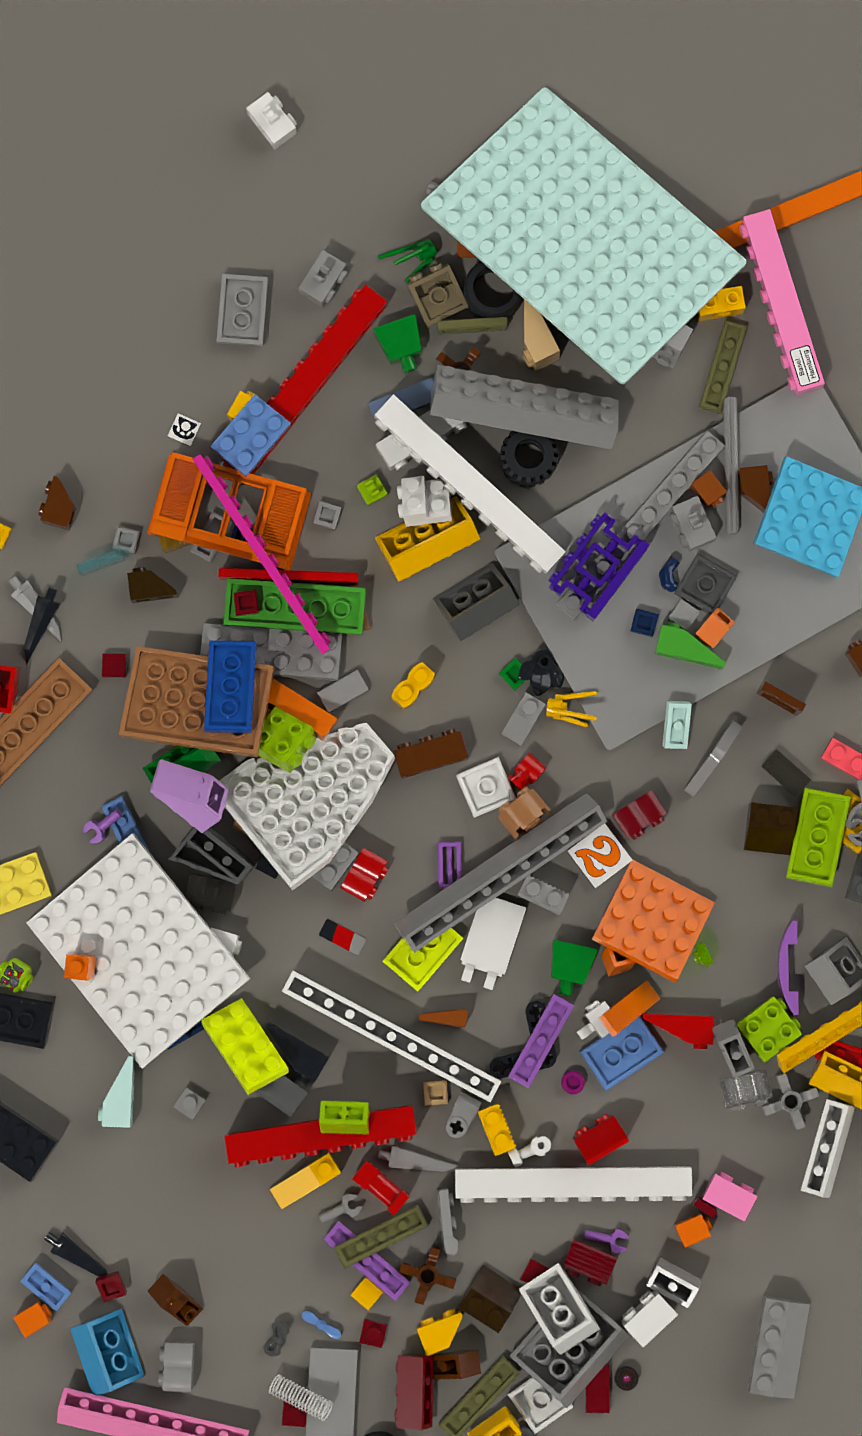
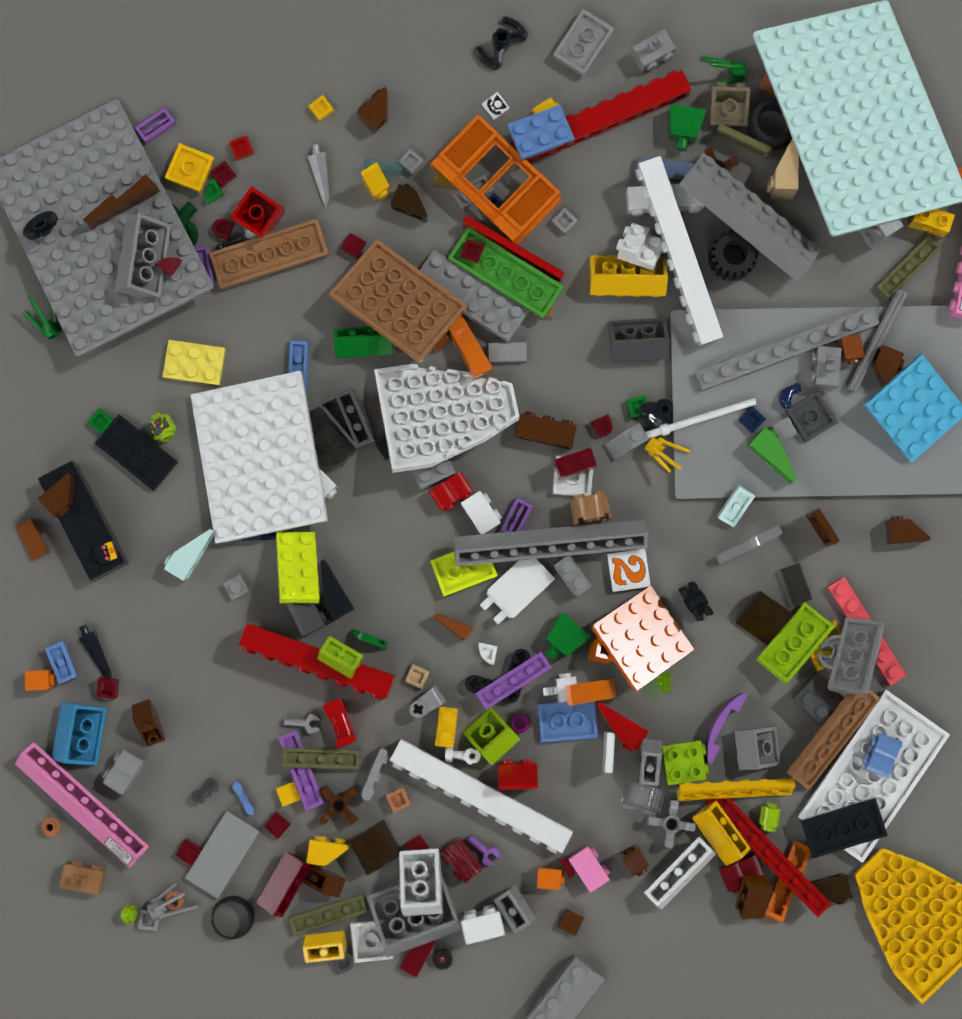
camera: 25 degrees right, 0 degrees up
black bar [23,587,60,664] -> none
orange brick [64,953,96,981] -> none
medium lavender bar [83,809,123,843] -> none
lavender slope [150,759,229,833] -> none
dark pink plate [193,454,331,655] -> none
blue tile [204,640,257,734] -> none
lime brick [258,707,317,774] -> none
yellow slope [269,1153,342,1209] -> none
white piece [269,1374,333,1421] -> none
white brick [282,971,501,1102] -> none
sticker [319,919,366,955] -> none
lime tile [356,474,388,506] -> none
light grey bar [378,1145,459,1172] -> none
yellow brick [391,662,435,710] -> none
red piece [507,753,547,790] -> none
dark purple fence [548,512,650,622] -> none
dark red brick [612,790,667,840] -> none
orange brick [695,607,735,648] -> none
none -> black tile [94,540,120,565]
none -> green tile [351,629,388,649]
none -> yellow slope [360,162,391,201]
none -> nougat plate [386,787,411,813]
none -> white brick [461,491,502,535]
none -> lime slope [463,707,521,765]
none -> black piece [474,17,528,70]
none -> white tile [478,642,498,665]
none -> dark red brick [553,447,597,480]
none -> reddish brown tile [558,909,584,936]
none -> dark red tile [590,415,613,437]
none -> white tile [602,731,615,773]
none -> reddish brown slope [619,844,649,877]
none -> white bar [645,398,757,438]
none -> black pin [678,581,714,622]

